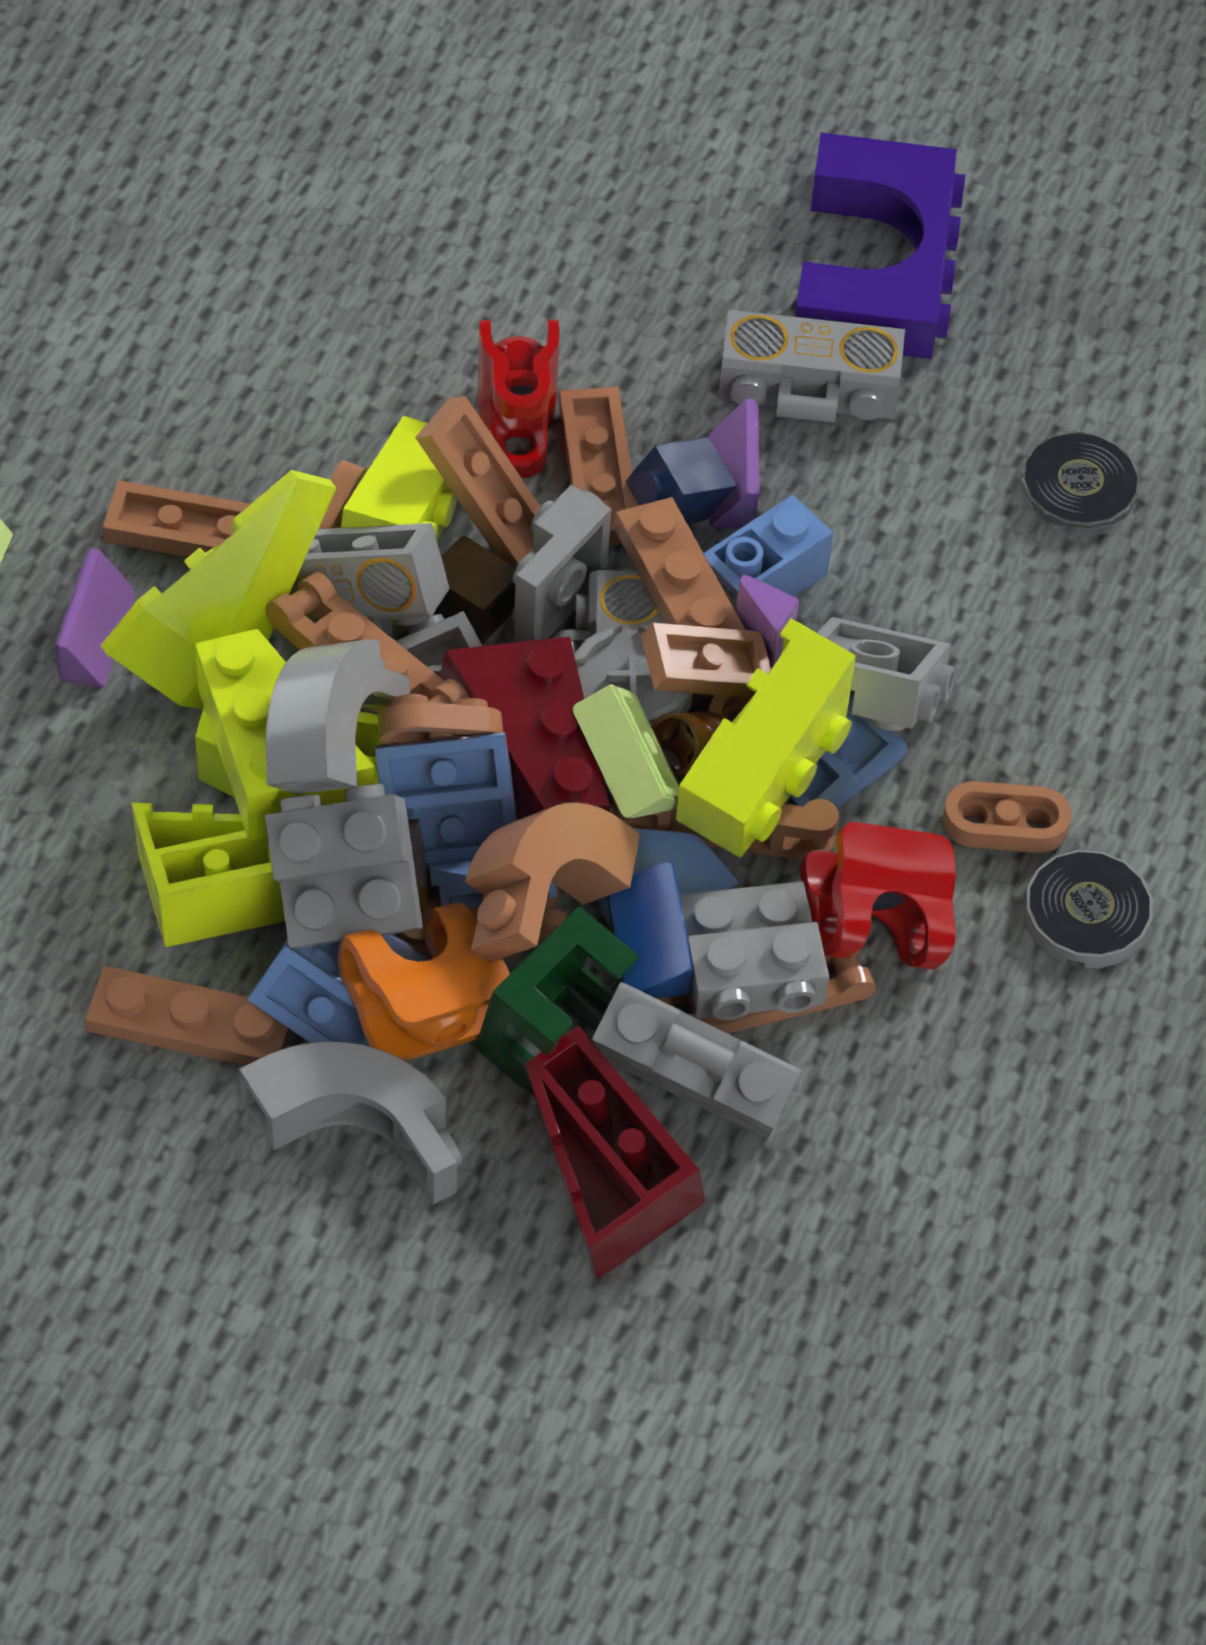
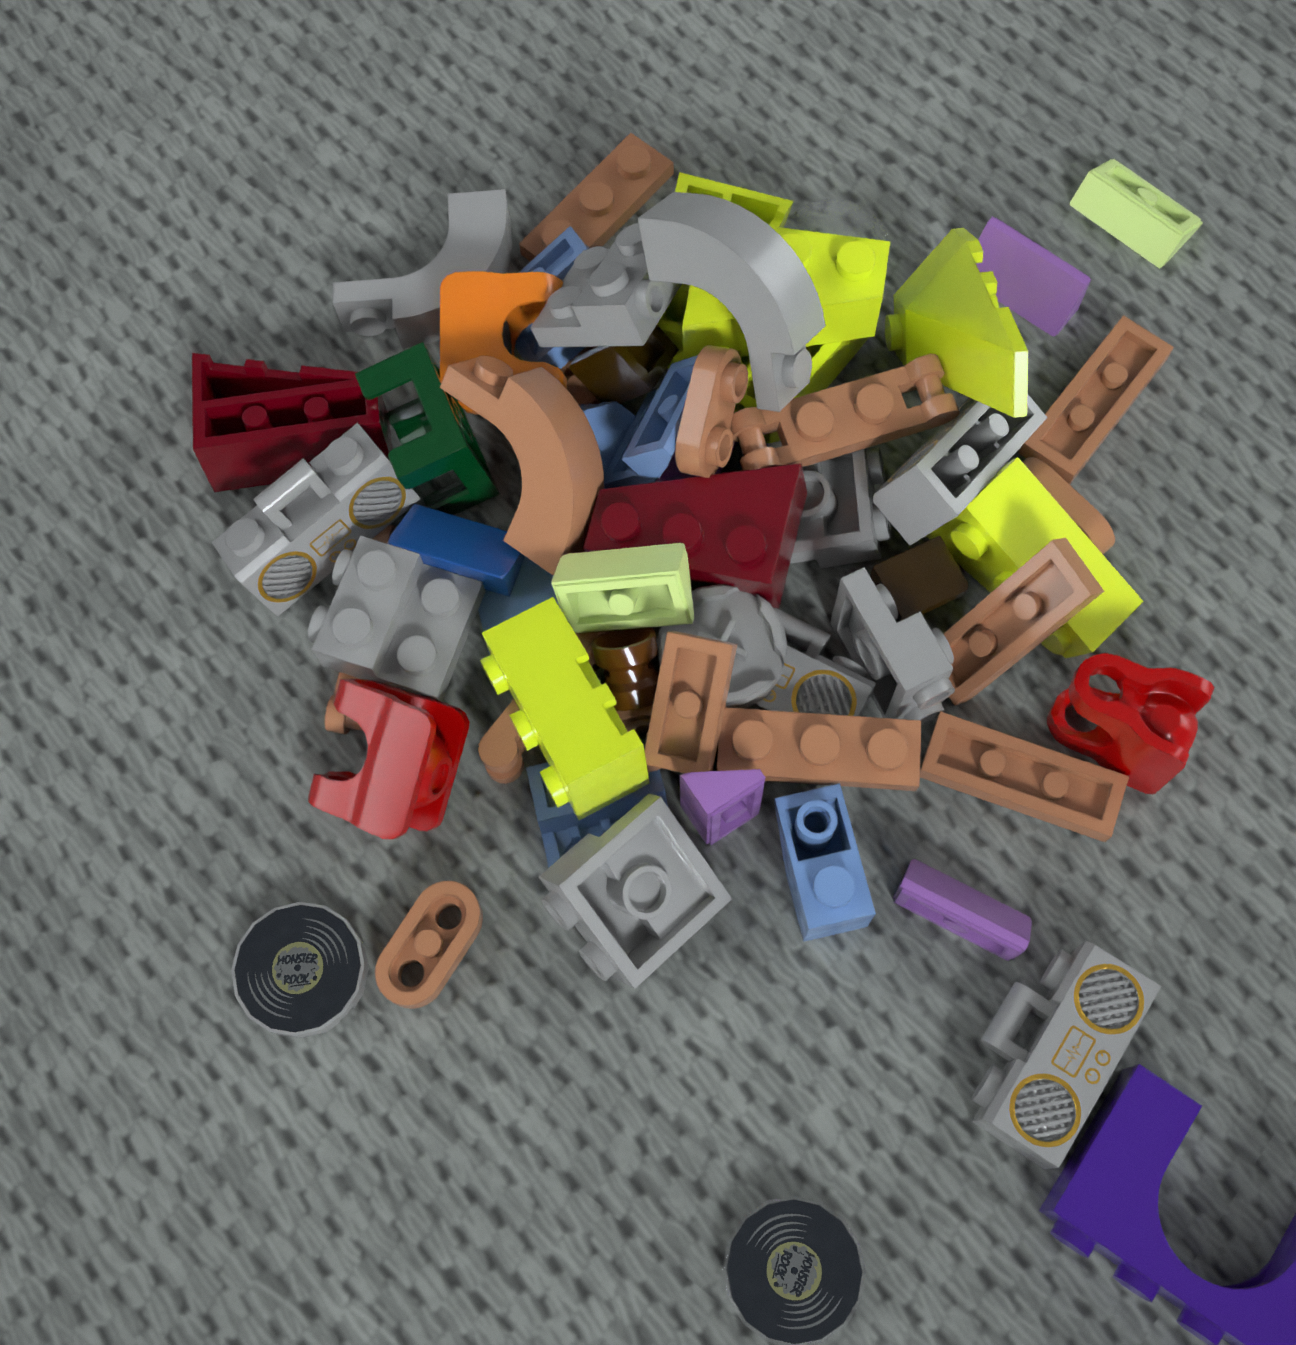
camera: 125 degrees right, 15 degrees up
dark blue brick [625,437,737,524] -> none

